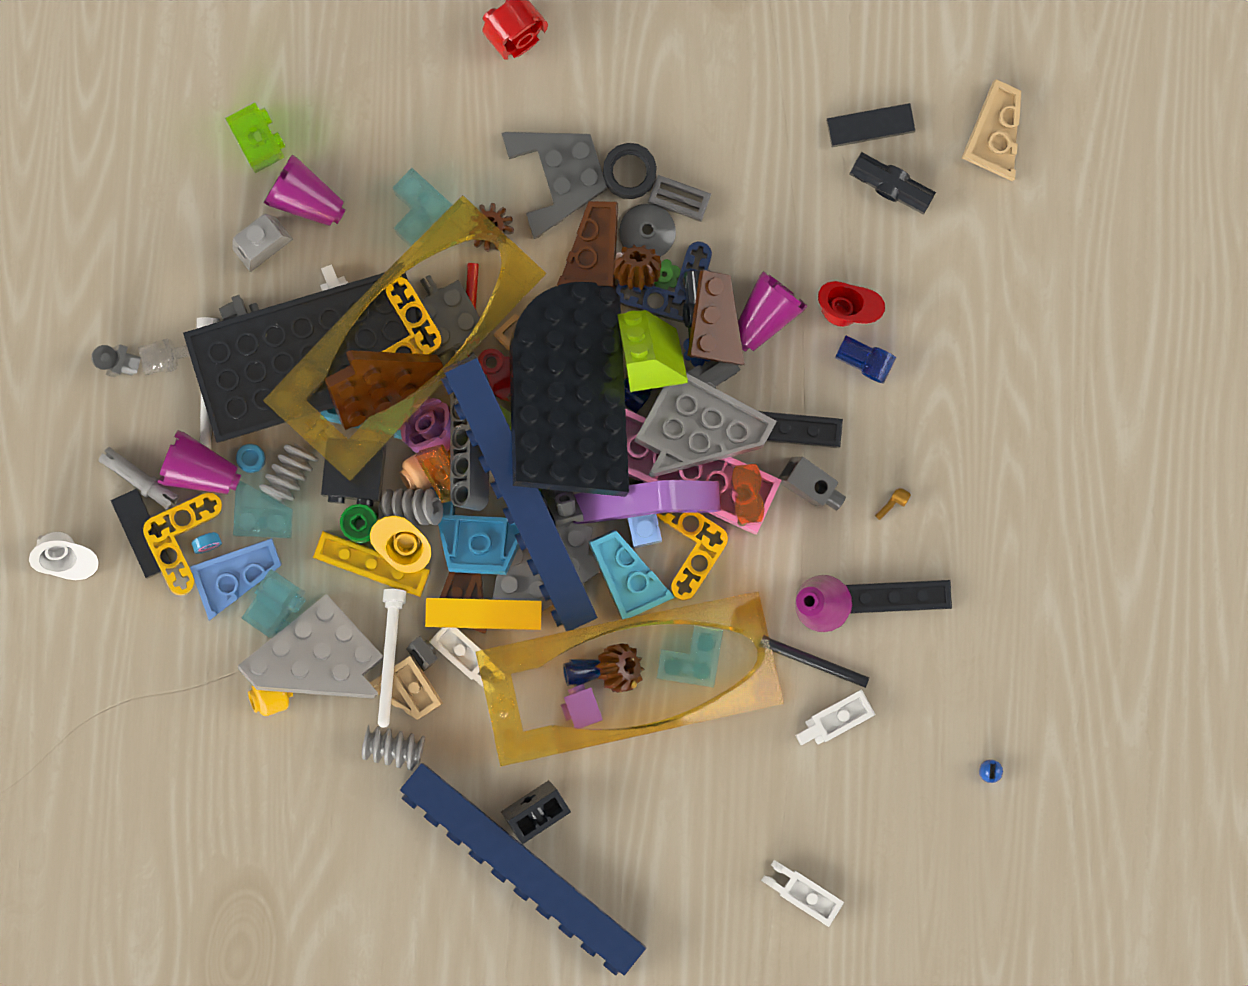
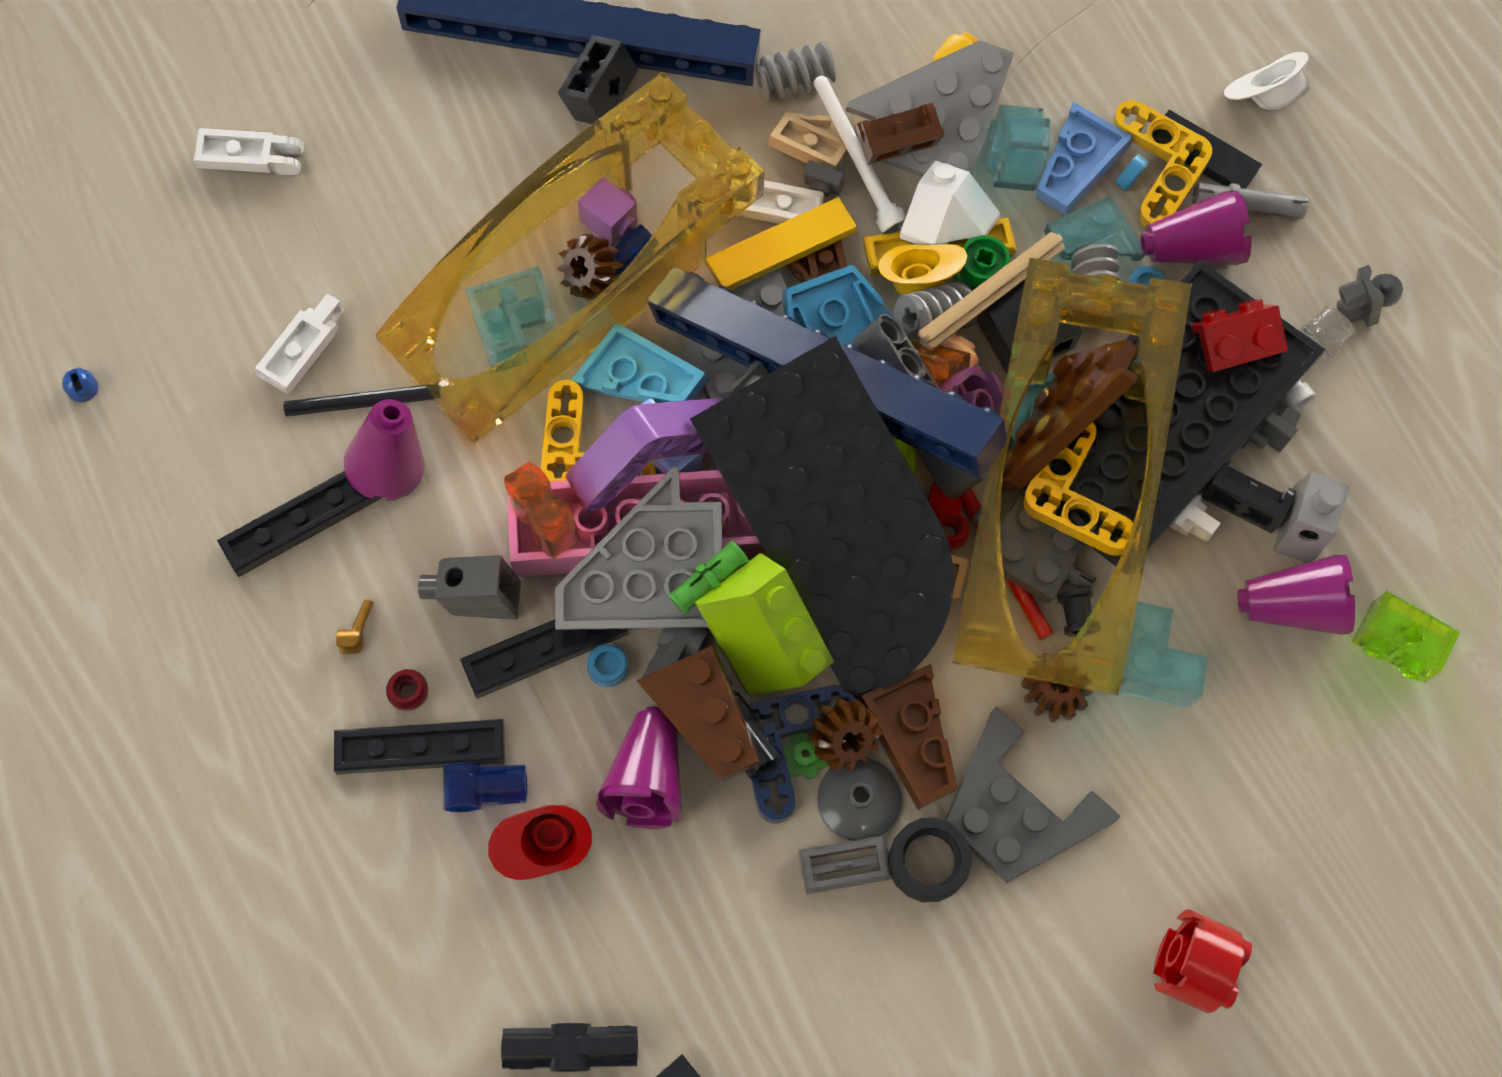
camera: 145 degrees right, 15 degrees down
none -> black tile [334,719,505,775]
none -> dark red plate [386,669,429,711]
none -> dark azure tile [587,644,628,687]
none -> bright green pin [668,540,749,616]
none -> reddish brown hinge [855,102,945,165]
none -> white slope [900,160,1000,245]
none -> tan axle [918,232,1065,350]
none -> black bush [1057,587,1101,637]
none -> red bracket [1191,299,1288,372]
none -> black hinge [1201,459,1296,534]

